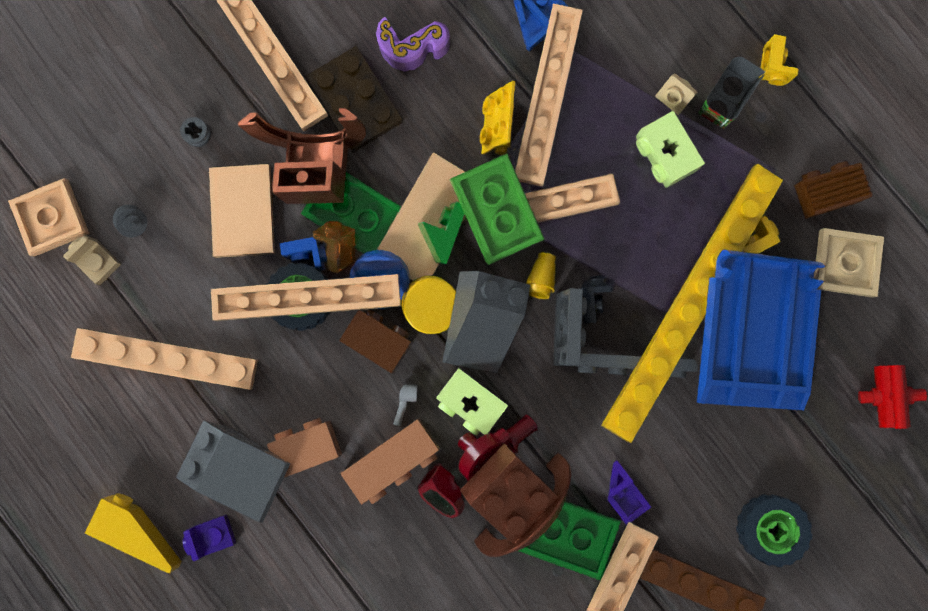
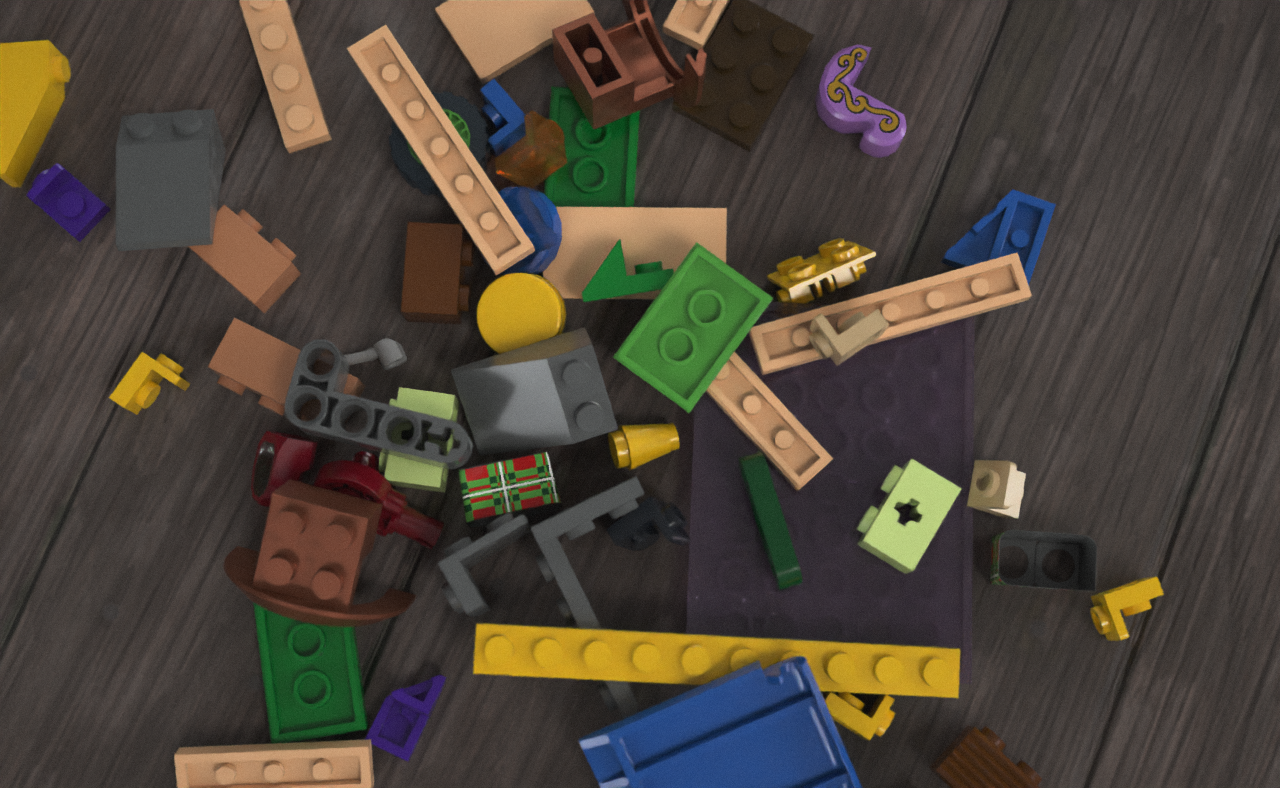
camera: 60 degrees right, 5 degrees down
none -> yellow bracket [109,352,190,415]
none -> dark grey beam [284,339,473,469]
none -> dark grey bracket [438,513,532,619]
none -> piece [459,452,563,527]
none -> dark green beam [738,451,803,590]
none -> tan bracket [809,309,889,366]

